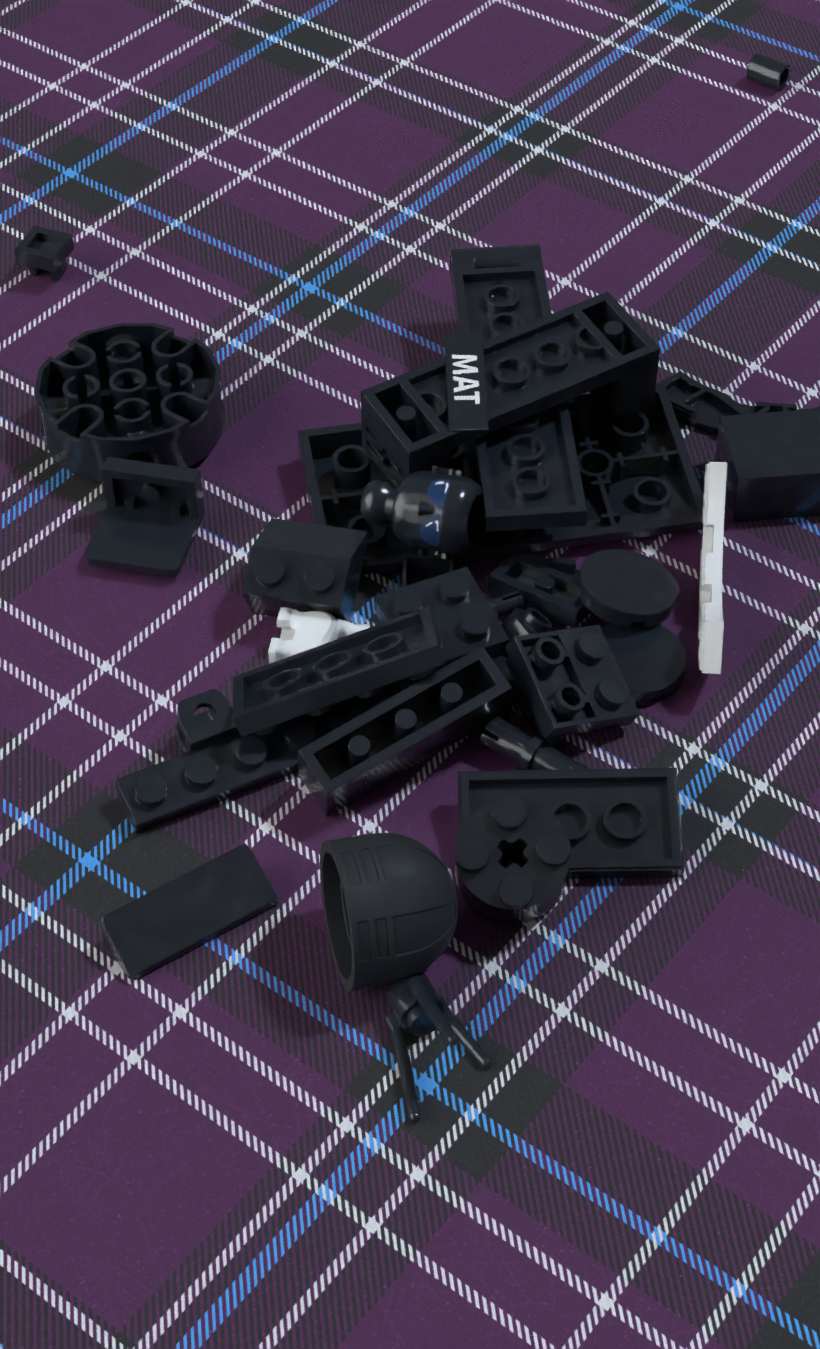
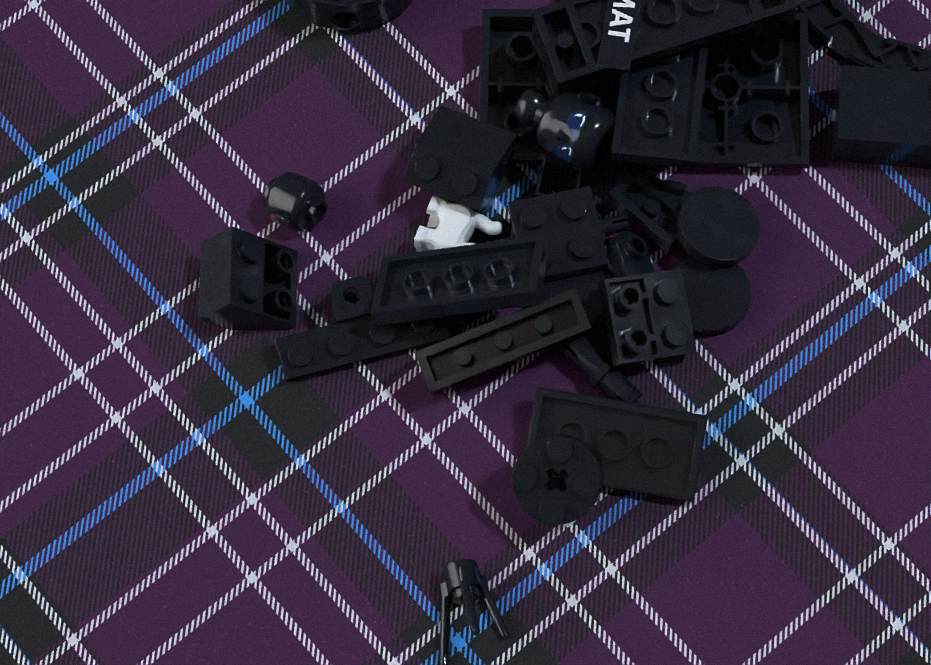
camera: 15 degrees right, 20 degrees up
black bracket [85,457,205,577] -> none
black slope [100,843,279,982] -> none
black piece [320,833,458,992] -> none
white tile [698,462,727,674] -> none
none -> black slope [198,226,298,330]
none -> black head [263,172,327,232]

